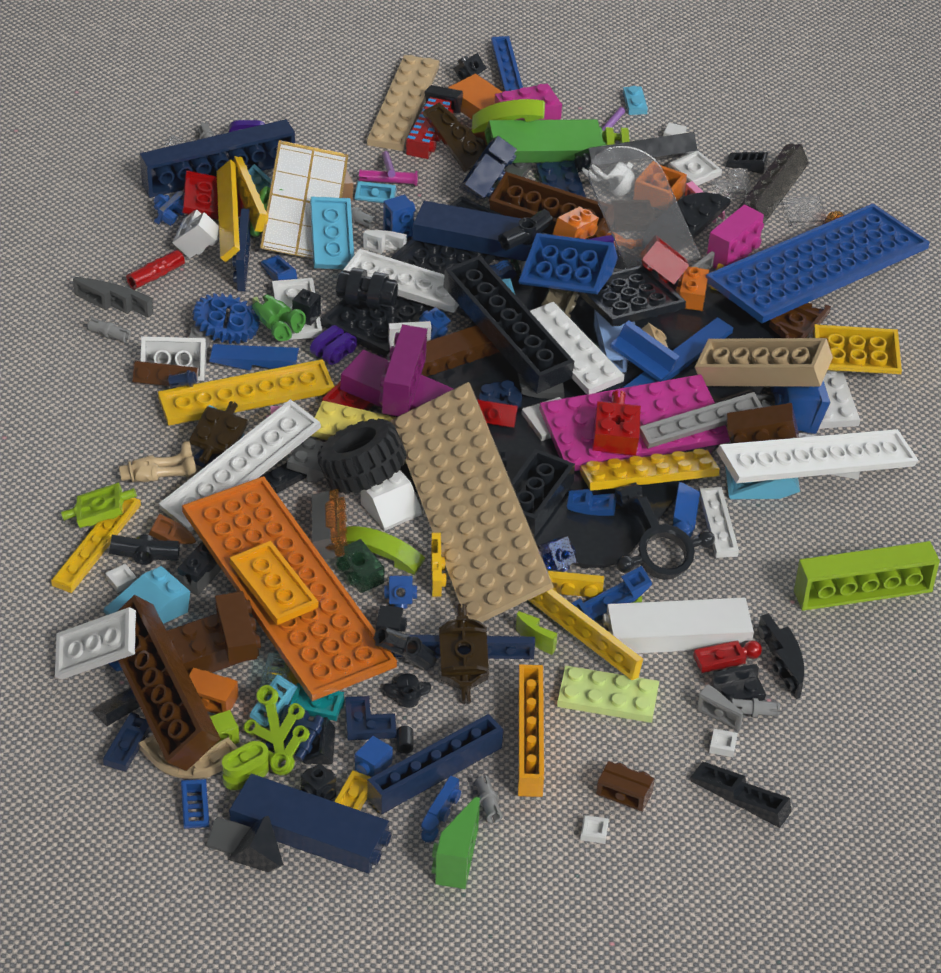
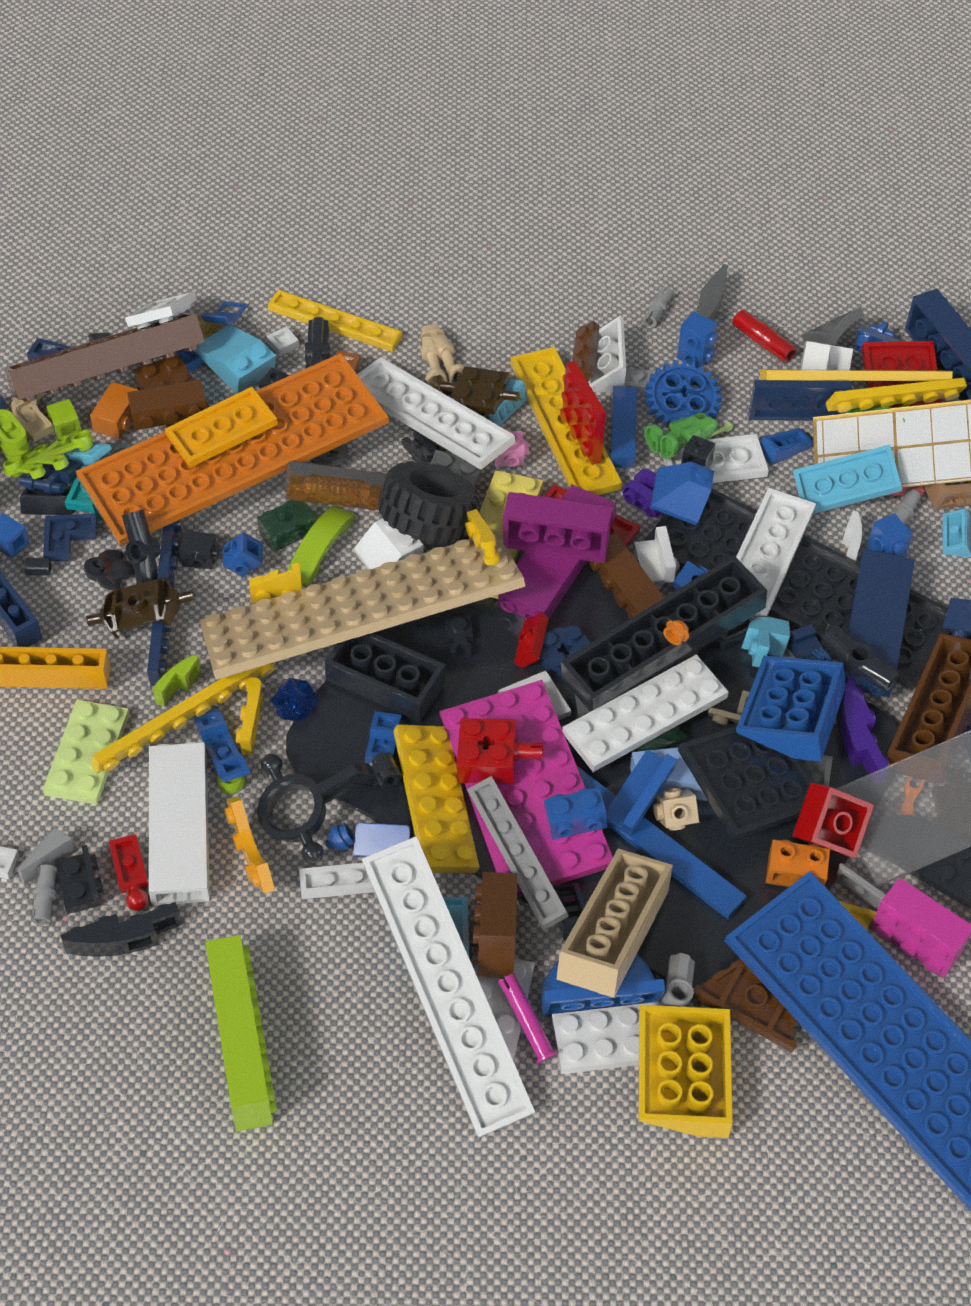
camera: 90 degrees right, 10 degrees up
lime plate [61,482,137,528] -> none
dark blue pin [168,370,197,389] -> none
black piece [336,267,398,310] -> none
orange brick [553,207,599,239] -> none
none -> blue piece [201,301,248,325]
none -> light orange plate [224,796,275,893]
none -> yellow plate [465,509,500,565]
none -> dark pink pin [498,973,558,1064]
none -> blue brick [544,787,607,840]
none -> red plate [560,361,606,465]
none -> blue slope [650,462,714,525]
none -> orange plate [663,620,689,645]
none -> blue brick [677,311,718,369]
none -> dark grey plate [801,307,865,345]

